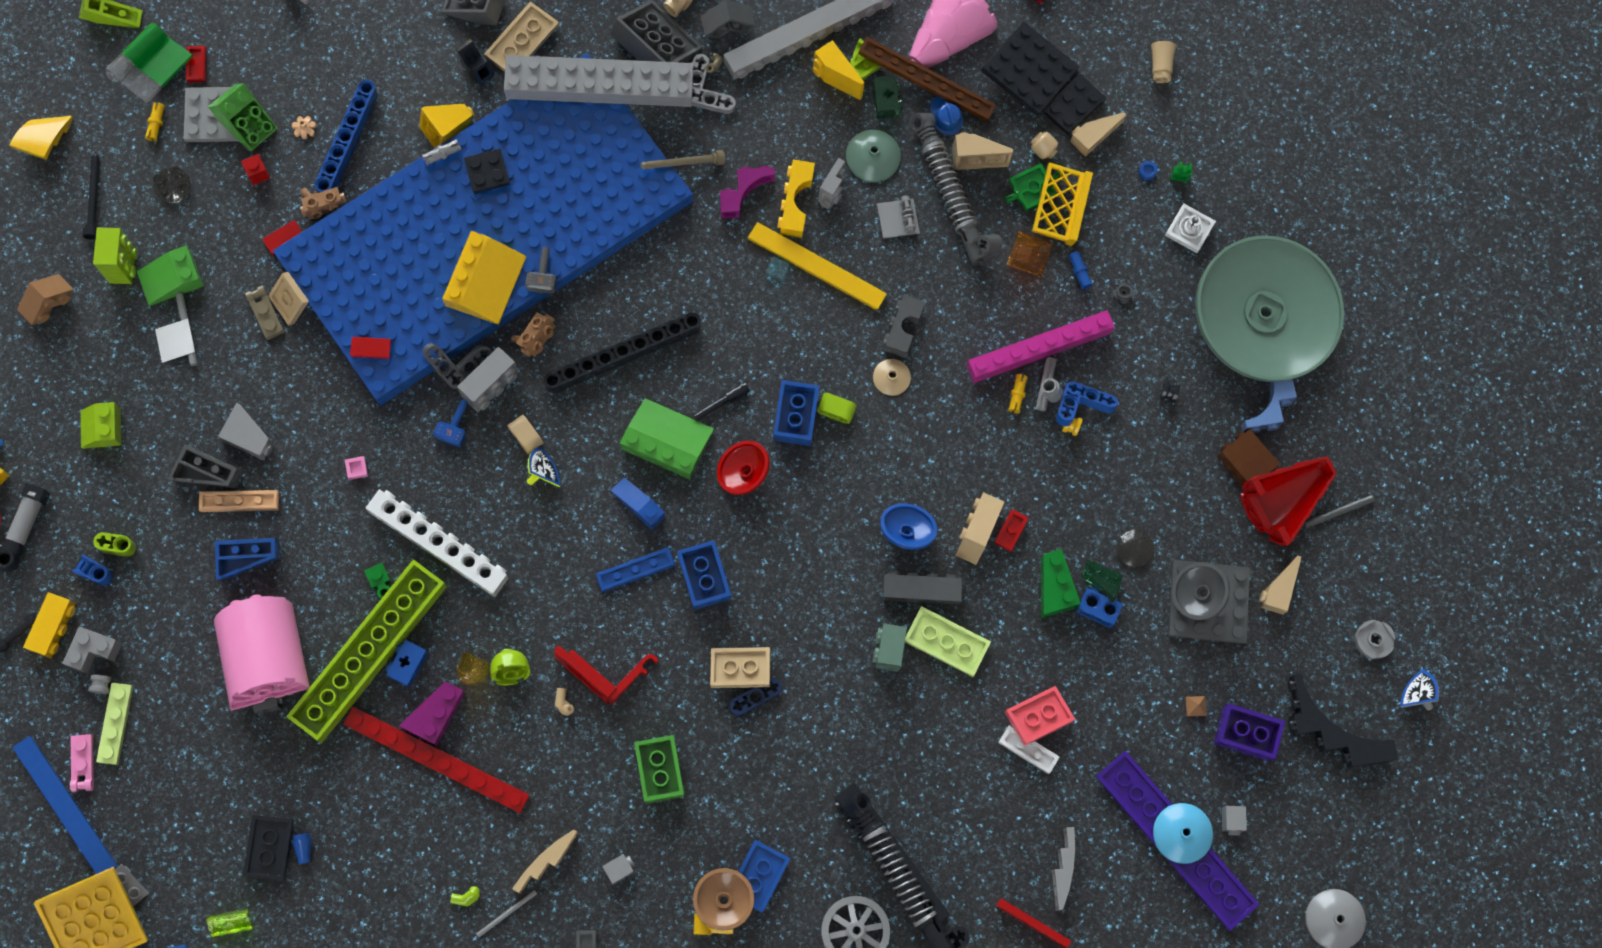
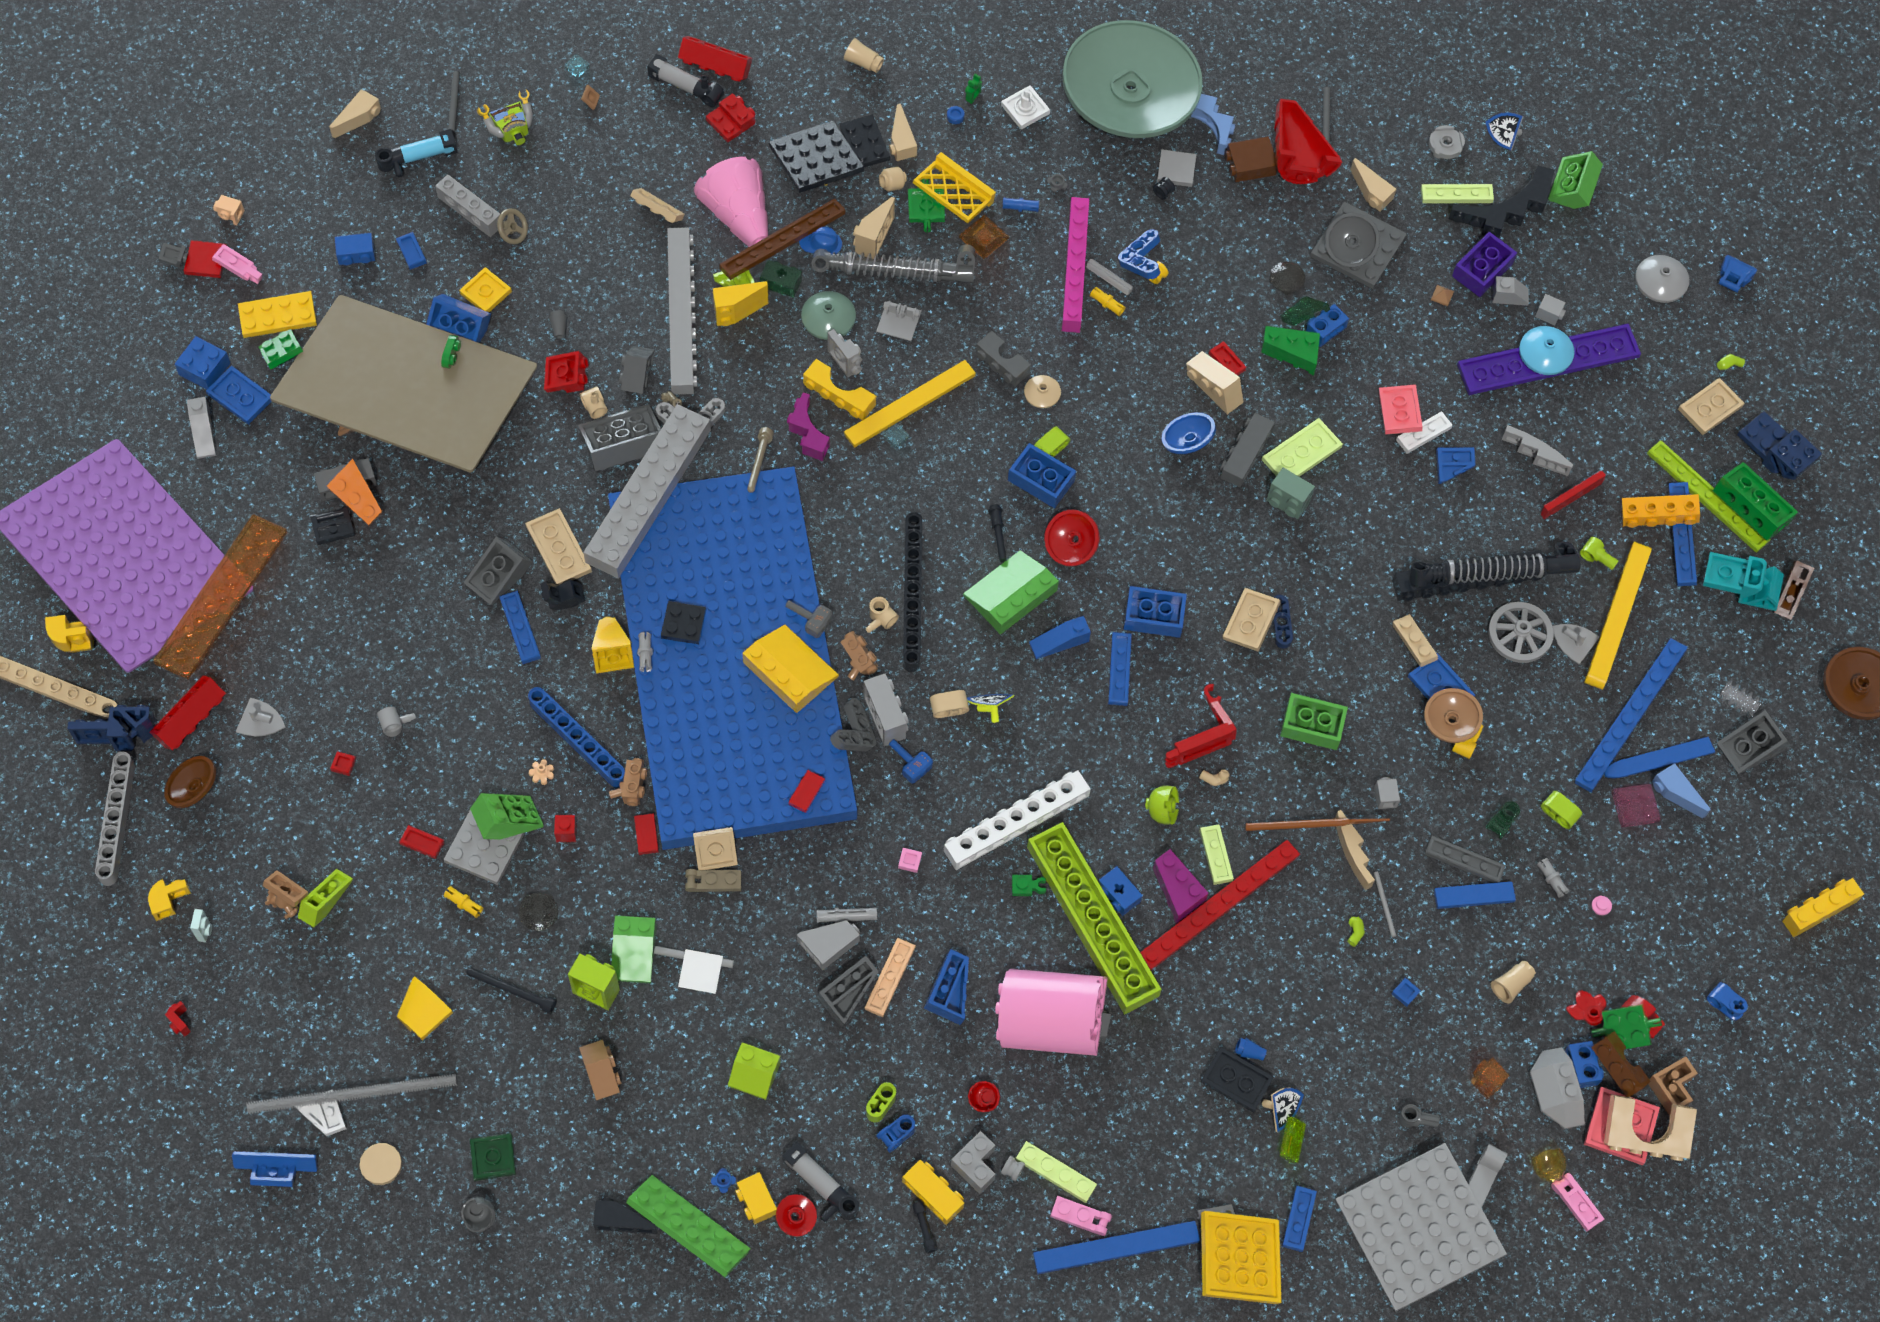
camera: 60 degrees left, 10 degrees down
green door [106,22,193,103] -> none
clear yellow hair [456,652,490,686] -> none
light grey brick [1041,378,1063,403] -> none
none -> blue tile [499,591,541,664]
none -> light grey pin [817,907,877,923]
none -> tan piece [866,597,899,633]
none -> red hair [968,1081,1001,1112]
none -> light grey tile [1157,149,1196,187]
none -> yellowish green plate [1200,824,1234,885]
none -> dark orange piece [1246,818,1390,831]
none -> shield [1262,1088,1304,1132]
none -> tan plate [1393,614,1438,667]
none -> yellowish green plate [1421,184,1494,203]
none -> blue wing [1436,447,1475,484]
none -> light grey slope [1492,276,1529,306]
none -> bright green slope [1548,151,1603,209]

